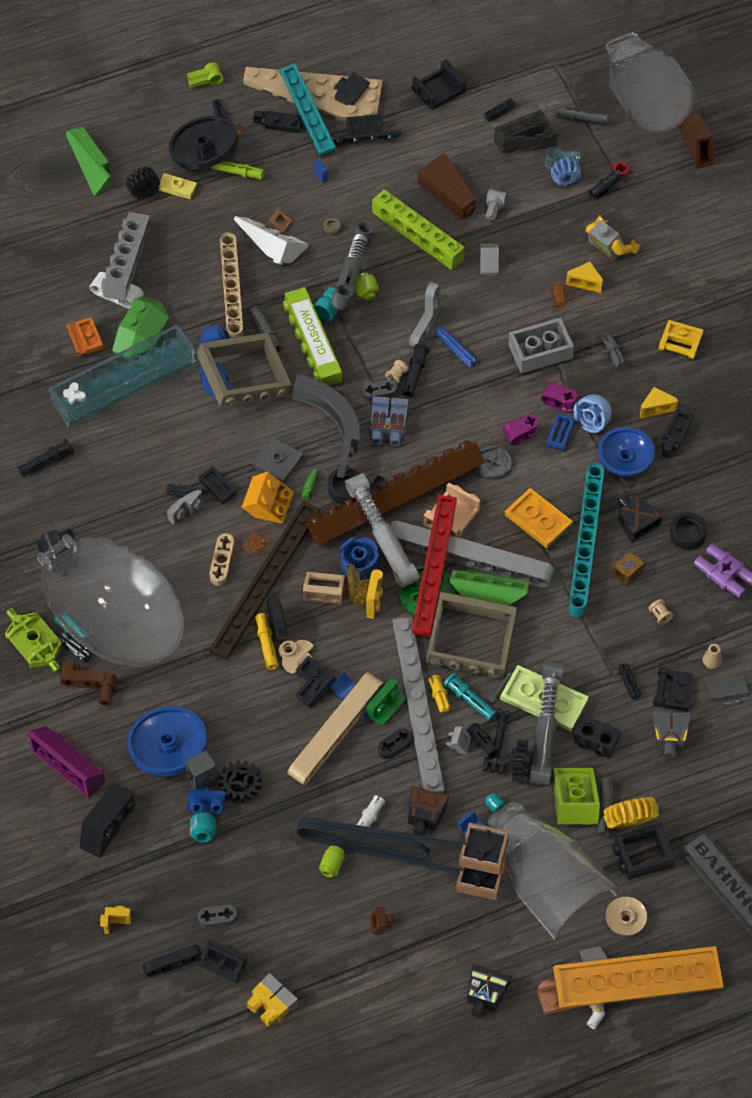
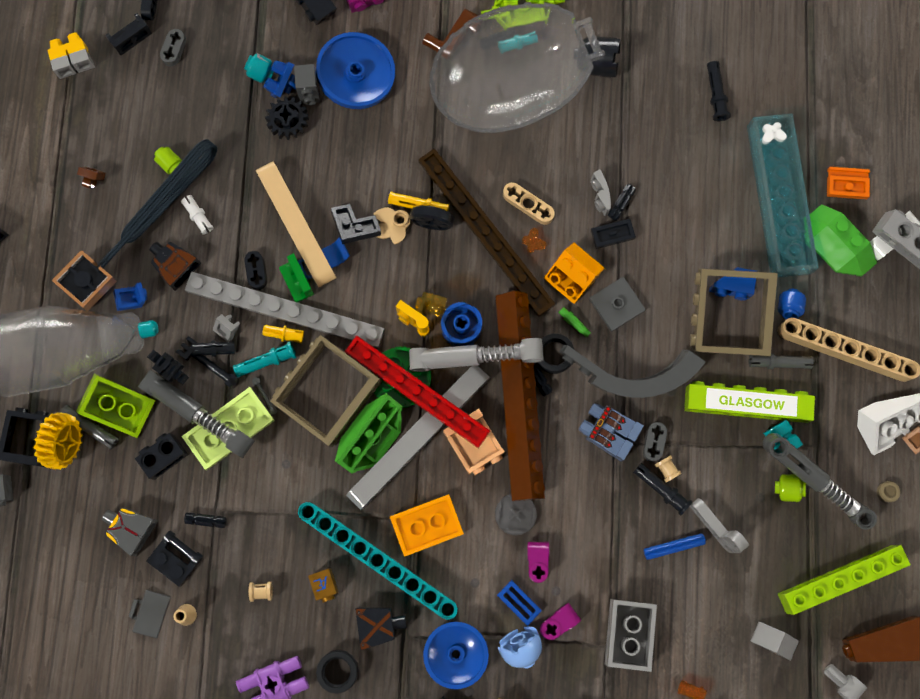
camera: 115 degrees right, 20 degrees up
tan tile [303,572,345,604] -> none

